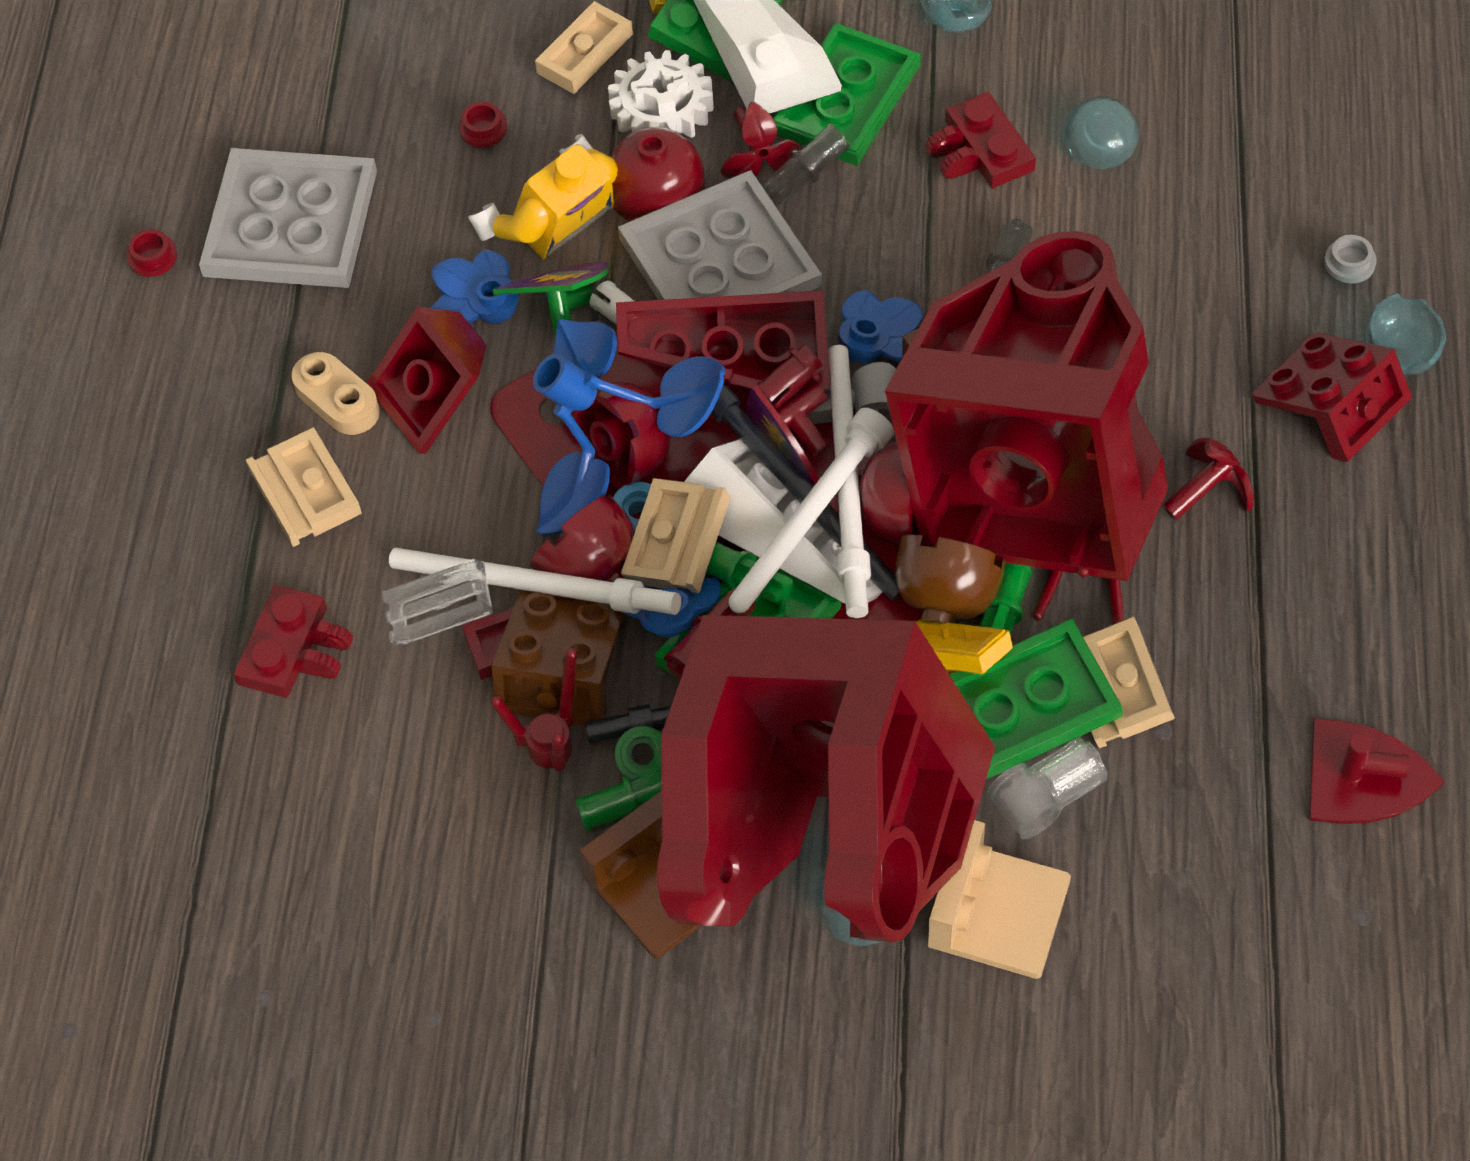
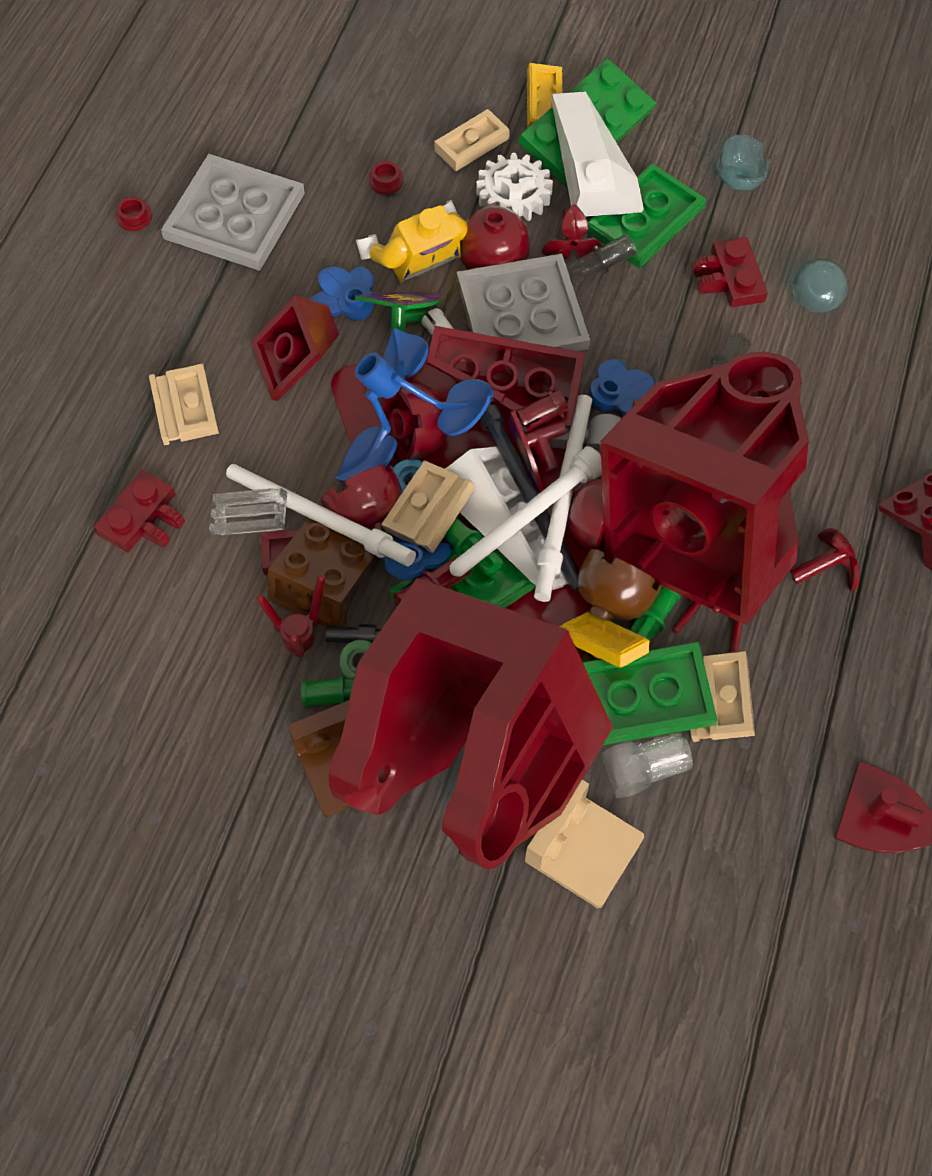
camera: 10 degrees right, 5 degrees up
tan plate [292,352,380,435] -> none

